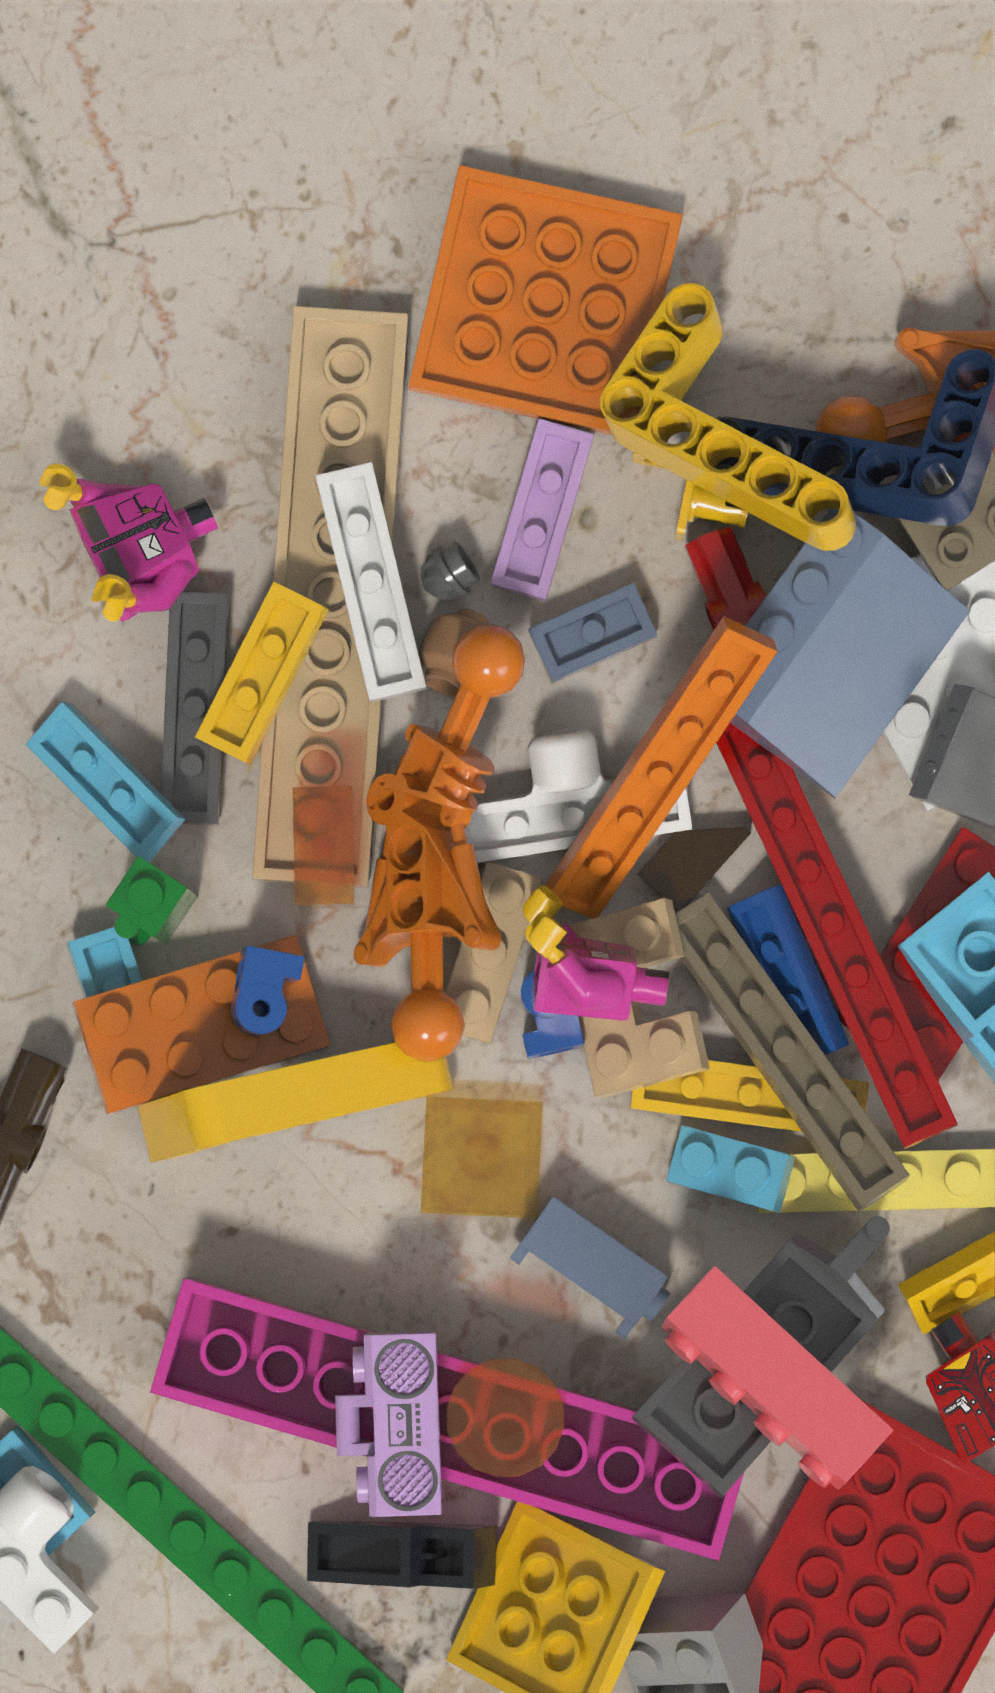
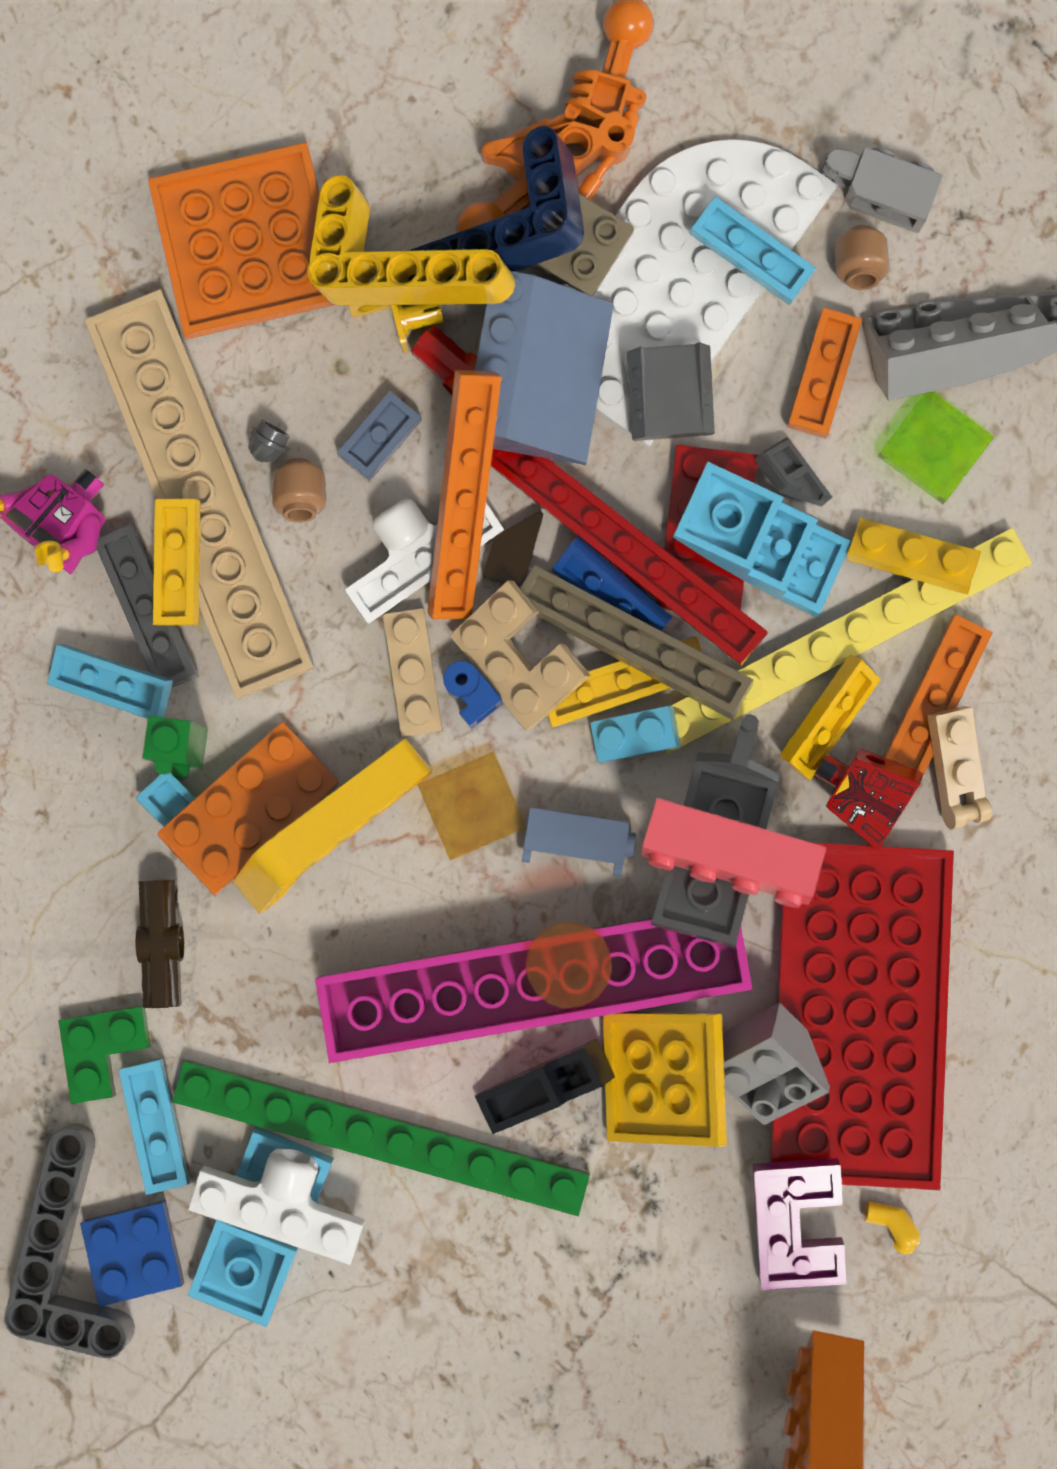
camera: 30 degrees left, 0 degrees up
blue leg [231,946,305,1036] -> none
clear orange brick [293,786,356,909] -> none
white plate [315,462,426,703] -> none
lavender piece [335,1331,442,1517] -> none
orange piece [353,624,525,1062] -> none
lavender plate [490,419,594,602] -> none
dark pink torso [523,885,669,1021] -> none

